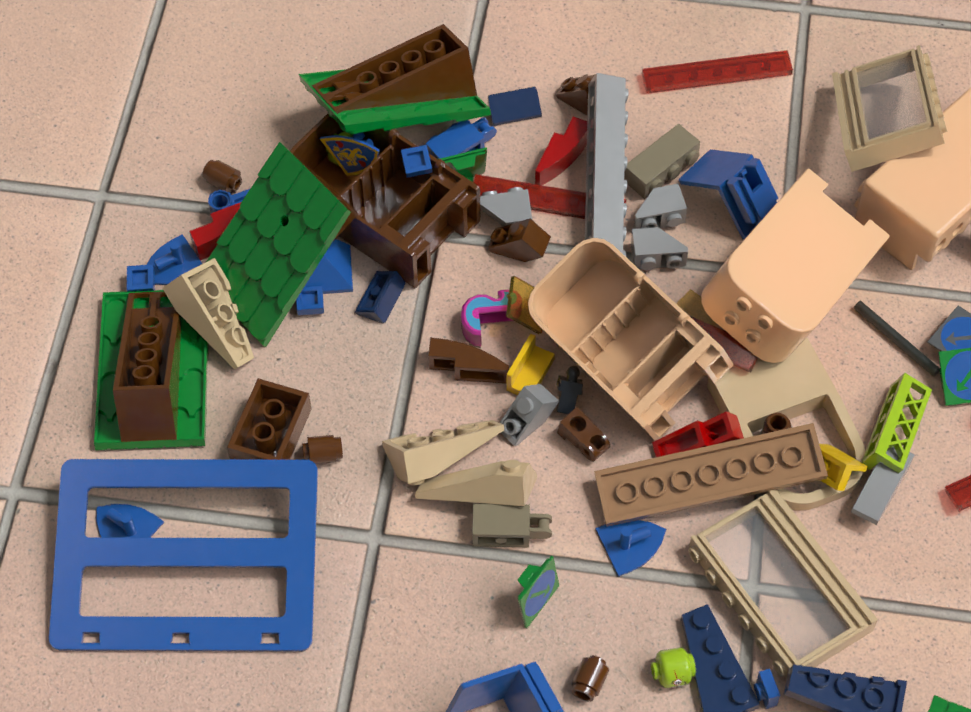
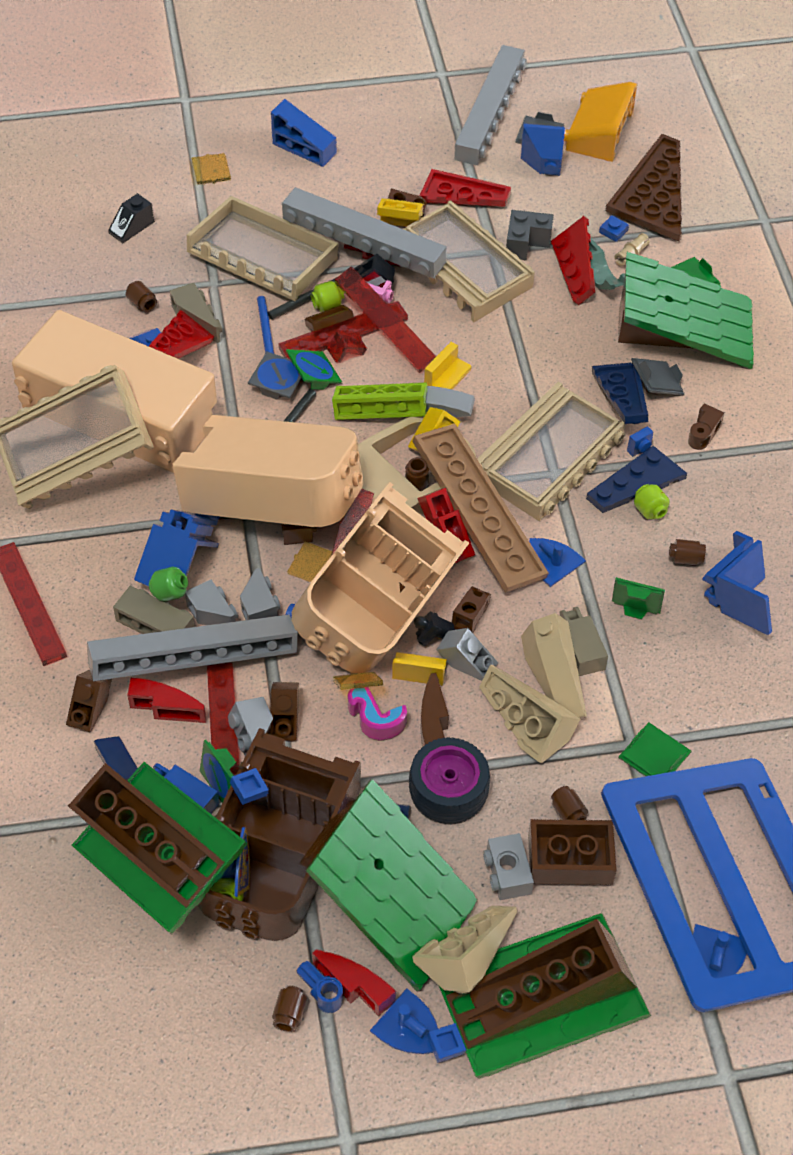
camera: 110 degrees left, 5 degrees down
none -> bright green head [149,566,188,602]
none -> wheel [409,737,490,824]
none -> yellow panel [424,342,471,390]
none -> light grey brick [483,833,534,901]
none -> green piece [618,722,692,776]

